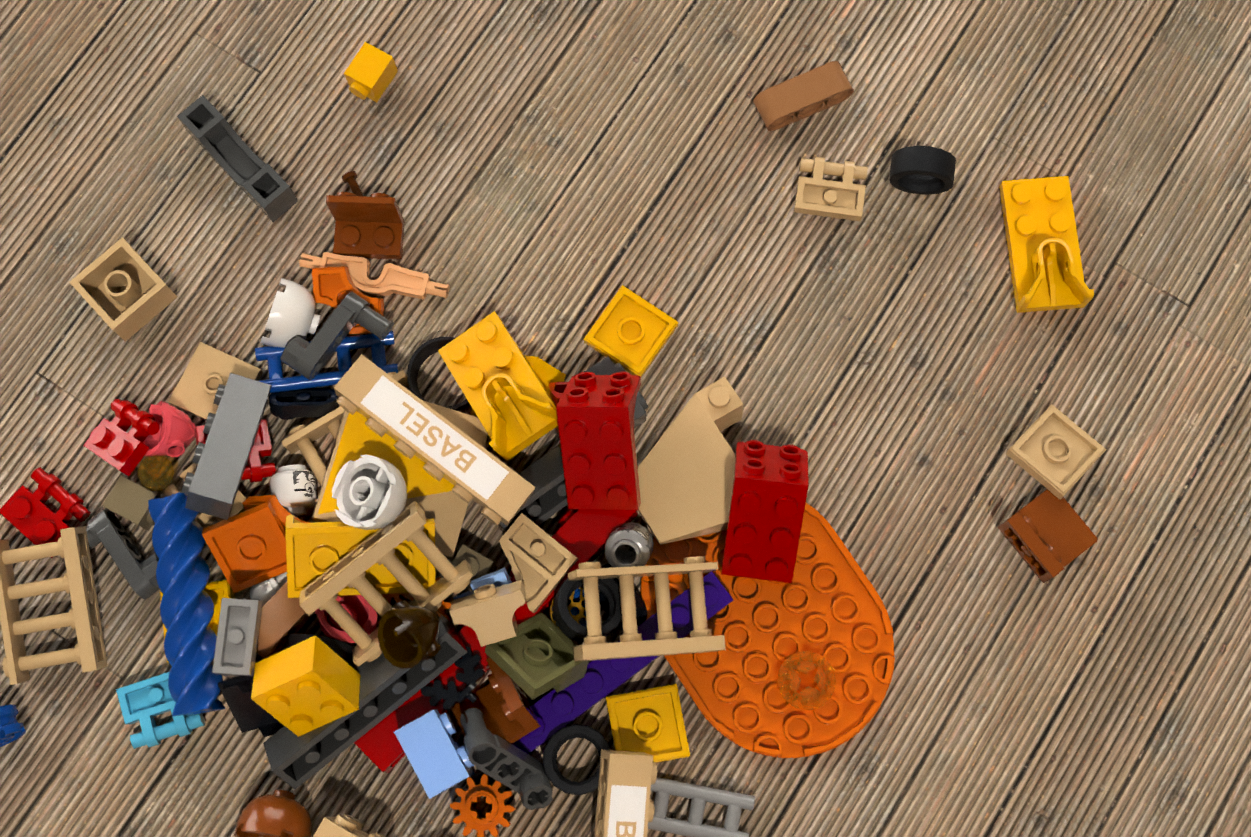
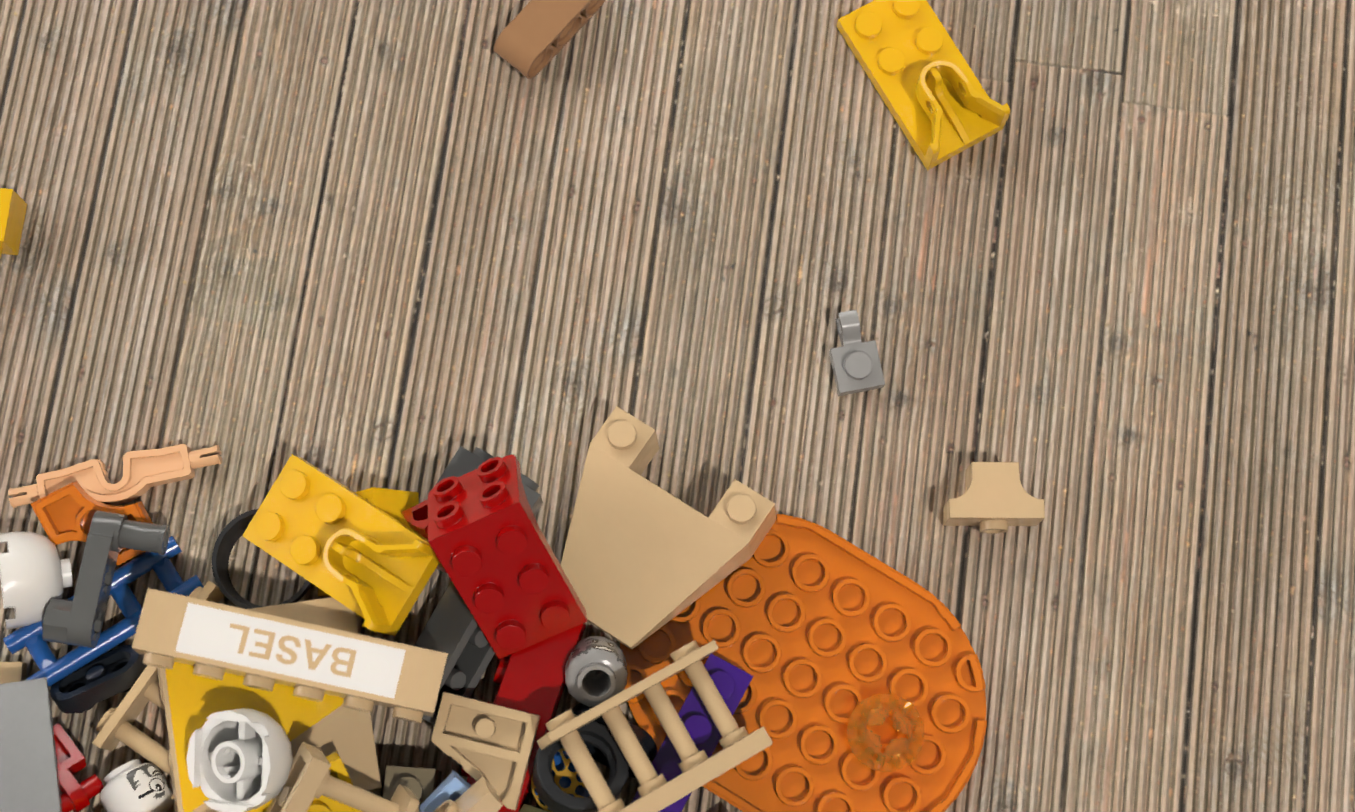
camera: 30 degrees left, 0 degrees up
dark orange bracket [326,192,405,260] -> none
reddish brown piece [342,171,363,196] -> none
yellow plate [584,285,679,378] -> none
red bracket [721,440,809,583] -> none
tan plate [794,156,868,221] -> none
black tyre [889,146,956,195] -> none
dark orange bracket [998,489,1098,583] -> none
tan plate [1006,404,1107,500] -> none
none -> light grey plate [829,310,885,396]
none -> tan brick [943,462,1045,534]

